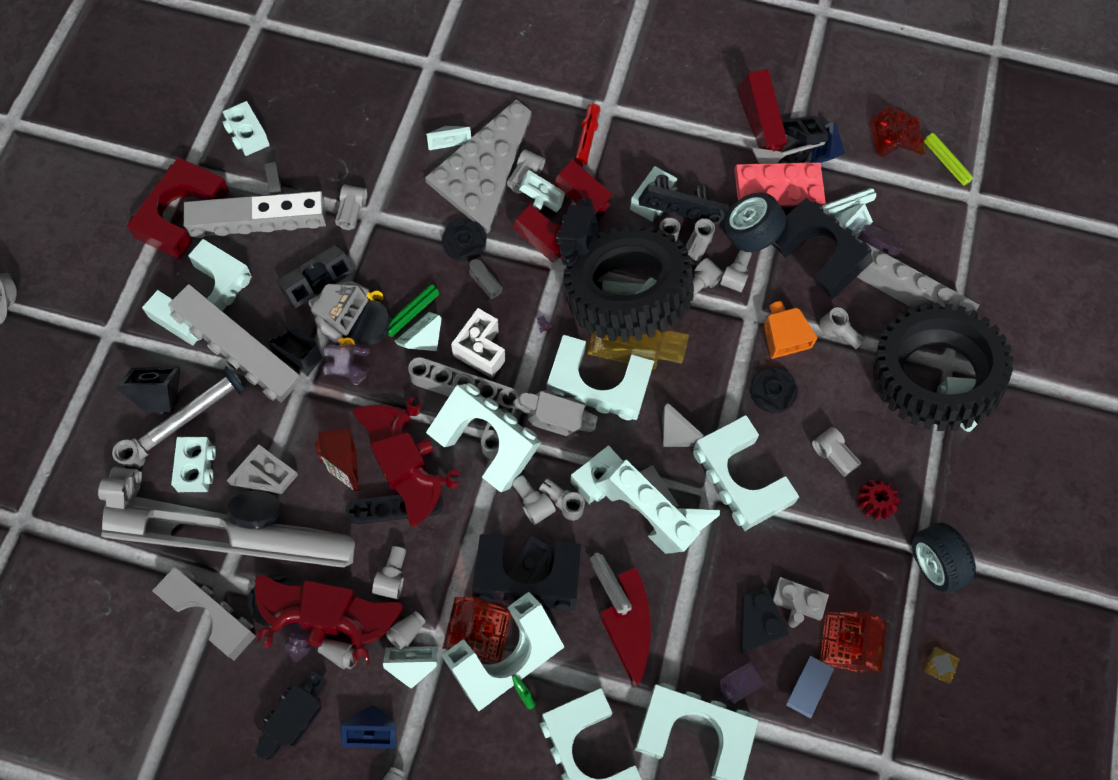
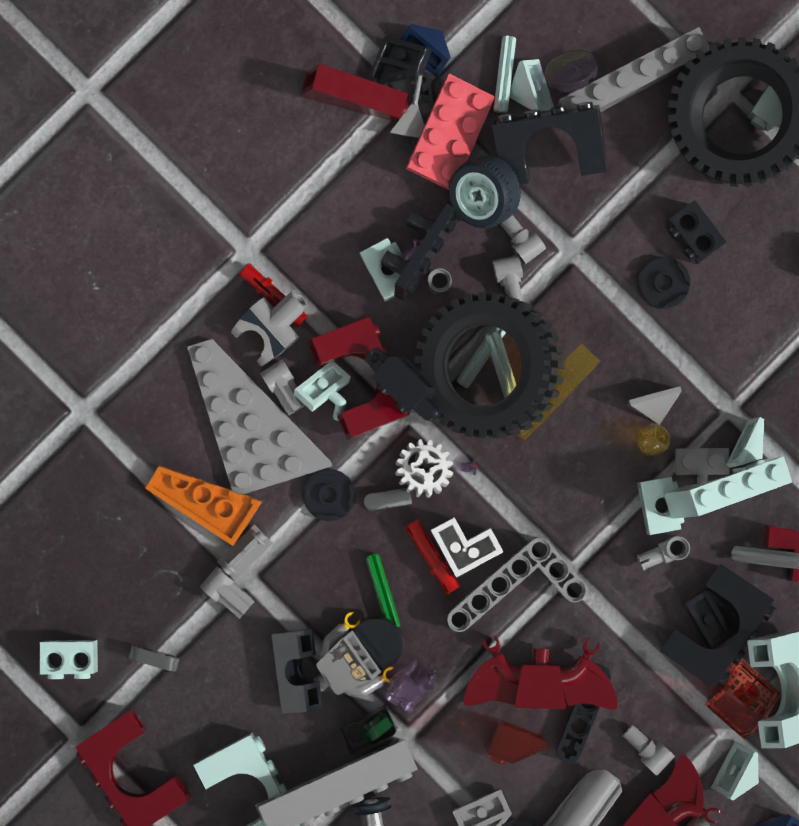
camera: 55 degrees left, 20 degrees up
light grey brick [184,191,326,238] -> none
light grey cone [387,611,426,650] -> none
light aqua slope [395,312,441,351] -> none
light aqua arch [426,383,542,492] -> none
light aqua slope [427,126,471,150] -> none
light grey pin [512,475,556,525] -> none
light grey hinge [513,390,597,436] -> none
light aqua arch [546,335,654,420] -> none
light grey piece [686,219,715,266] -> none
light aqua arch [693,415,799,531] -> none
orange torso [764,301,817,359] -> none
light grey piece [812,427,861,477] -> none
light grey pin [819,307,866,349] -> none
none -> orange wing [145,466,263,546]
none -> light grey hinge [217,524,273,580]
none -> light grey connector [231,290,309,367]
none -> dark green plate [361,715,393,743]
none -> white gear [395,439,453,498]
none -> red pin [404,519,460,595]
none -> clear yellow piece [637,423,670,457]
none -> black brick [666,200,726,264]

